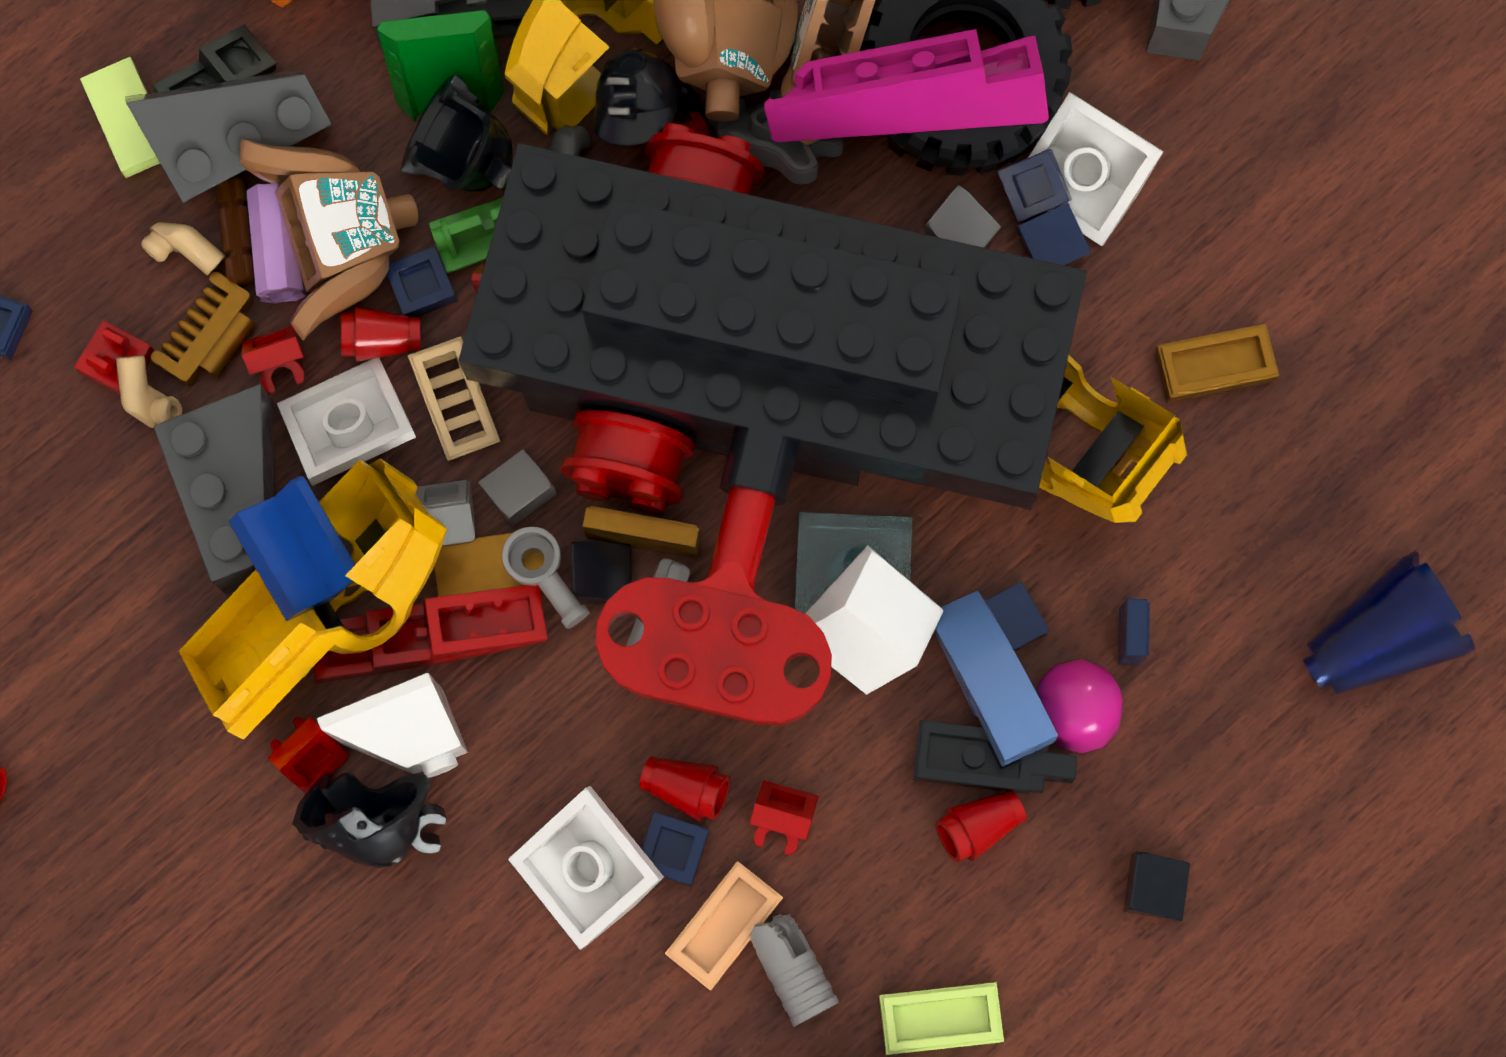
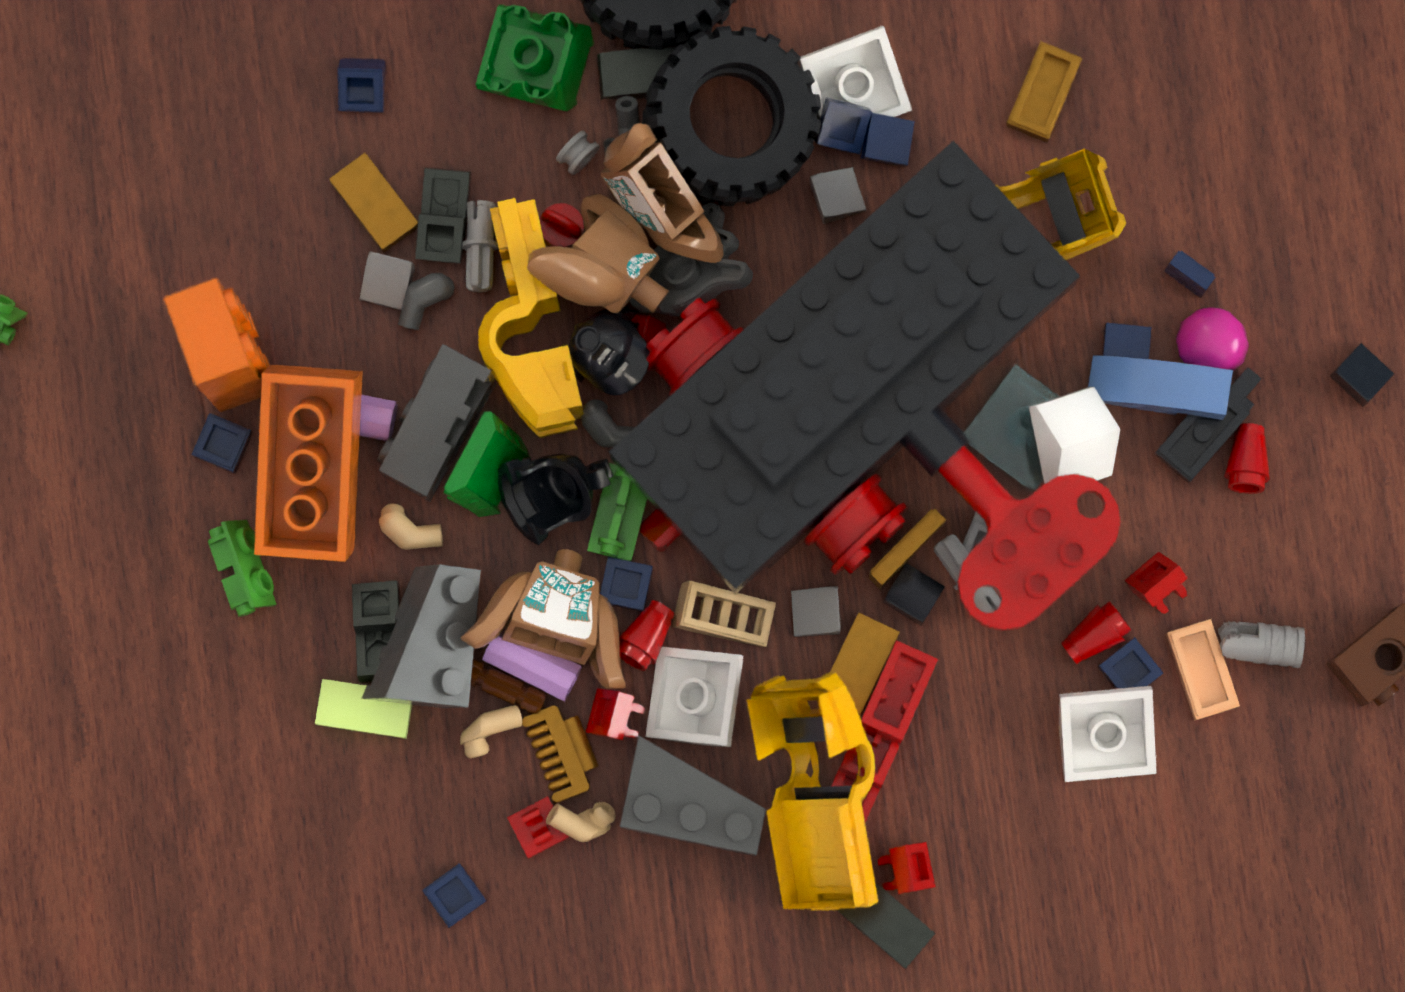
camera: 55 degrees left, 5 degrees up
blue panel [228,476,355,622] -> none
black helmet [292,773,446,868] -> none
white slope [317,673,468,778] -> none
light grey slope [416,480,475,546] -> none
light grey bar [502,527,590,629] -> none
dark pink wedge [764,29,1049,142] -> none
yellowish green tile [879,982,1004,1055] -> none
clear blue cone [1302,550,1475,694] -> none
none -> tan arm [379,503,443,550]
none -> pearl dark grey slope [837,882,935,969]

